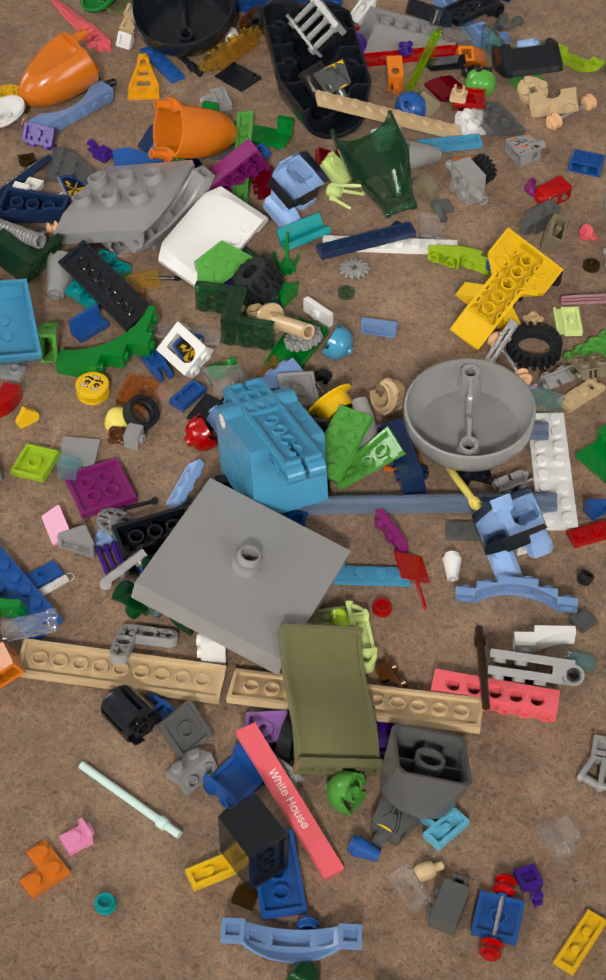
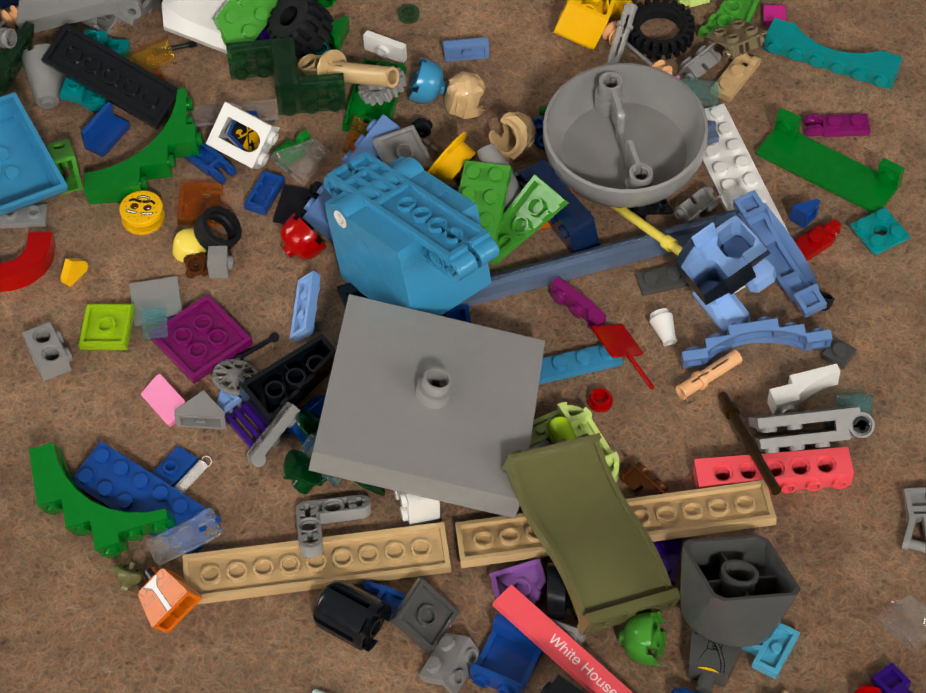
camera: 15 degrees left, 5 degrees up
none -> tan helmet [444,71,486,119]
none -> light nougat pin [675,349,742,400]
none -> medium blue piece [733,190,827,318]

